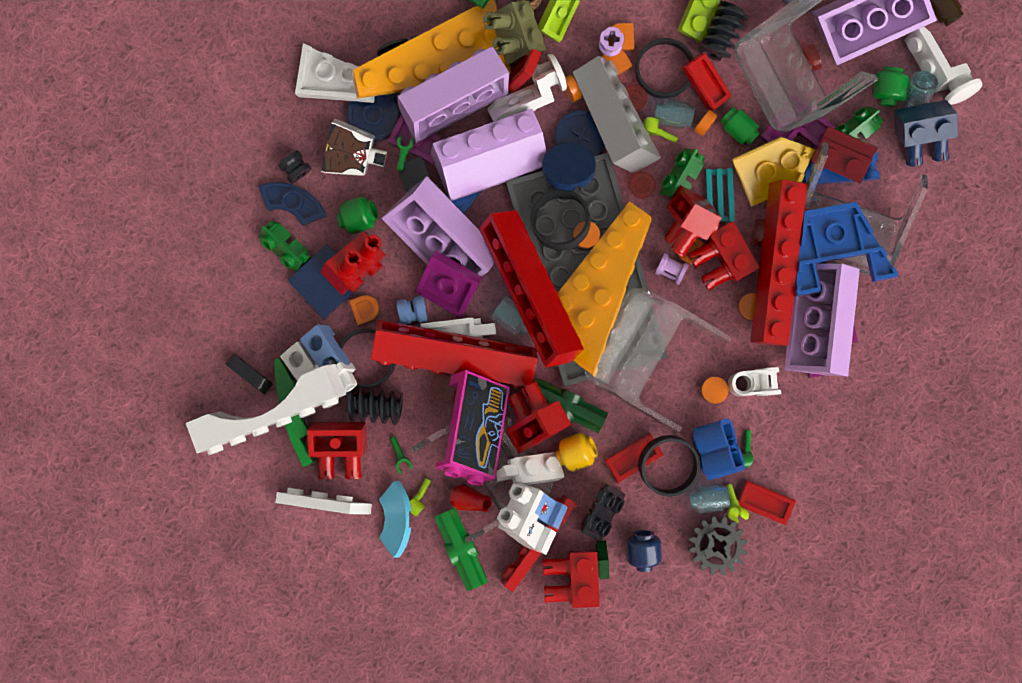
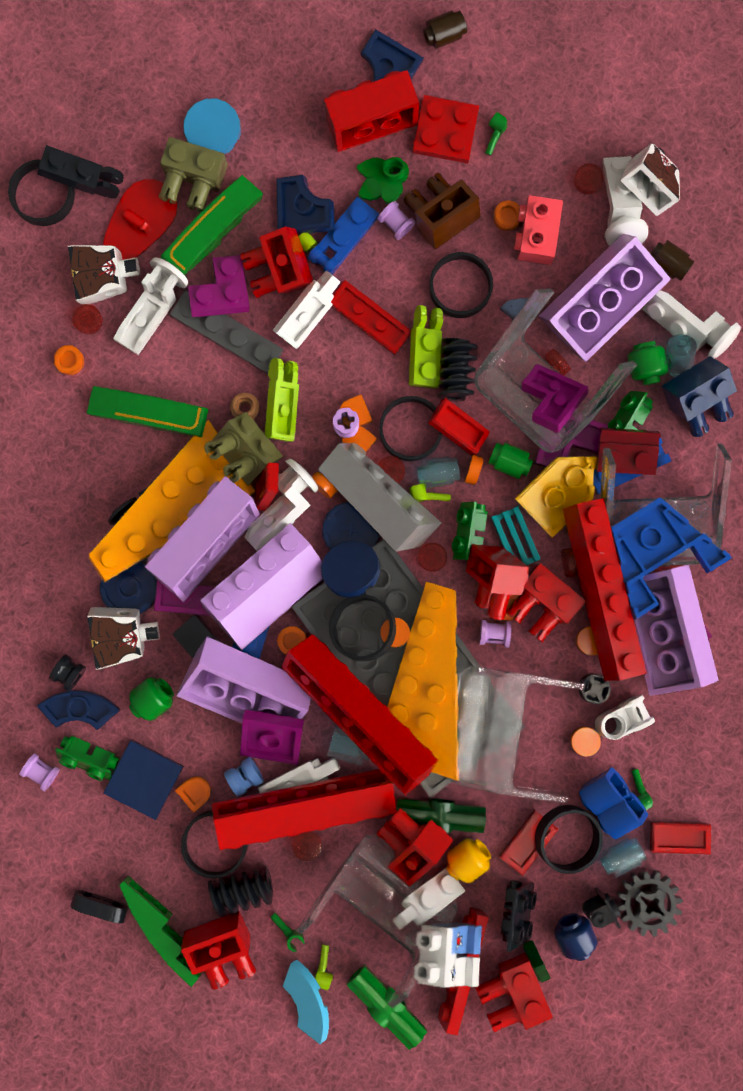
camera: 25 degrees left, 0 degrees up
white arch [186,364,347,455] -> none
white wing [275,488,372,514] -> none
hips [280,324,357,408] -> none
white wing [295,43,375,103] -> none
red brick [320,232,386,296] -> none
green hand [396,136,414,172] -> none
panel [436,370,510,485] -> none
red cone [450,484,492,512] -> none
lime hand [726,484,749,523] -> none
none -> lavender bush [19,753,60,791]
none -> orange tile [277,626,307,655]
none -> magenta plate [521,364,588,433]
none -> black wheel [578,674,611,704]
none -> black hinge [582,887,621,929]

